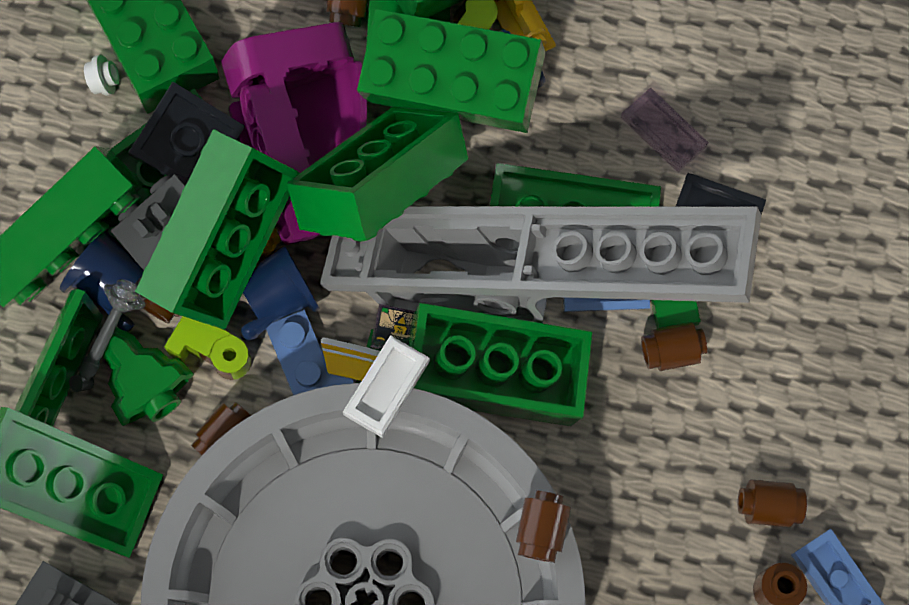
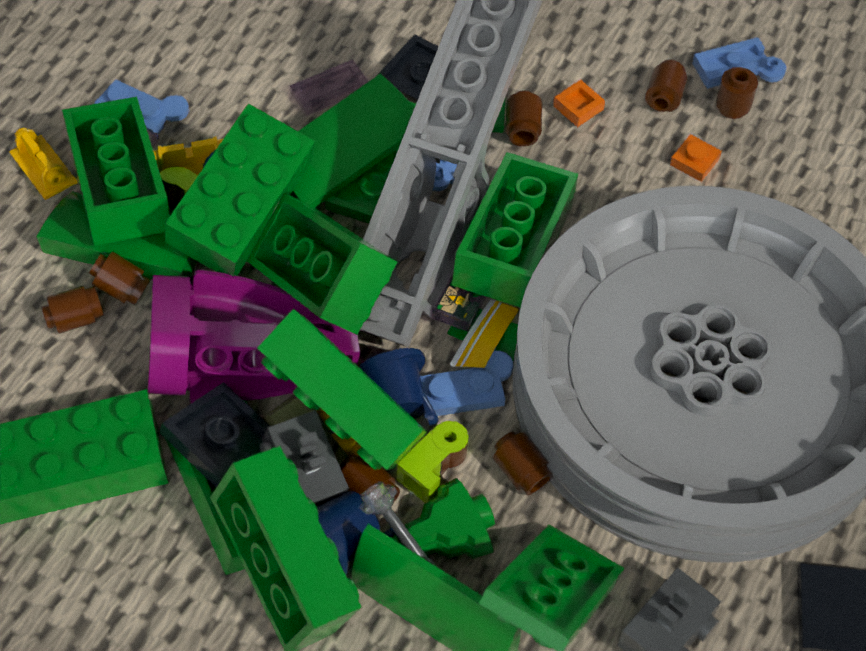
camera: 75 degrees left, 15 degrees down
white plate [84,55,119,96] -> none
white tile [343,335,430,438] -> none
reddish brown brick [516,490,571,563] -> none
none -> green slope [291,73,415,208]
none -> orange plate [553,79,605,127]
none -> orange plate [670,134,722,182]

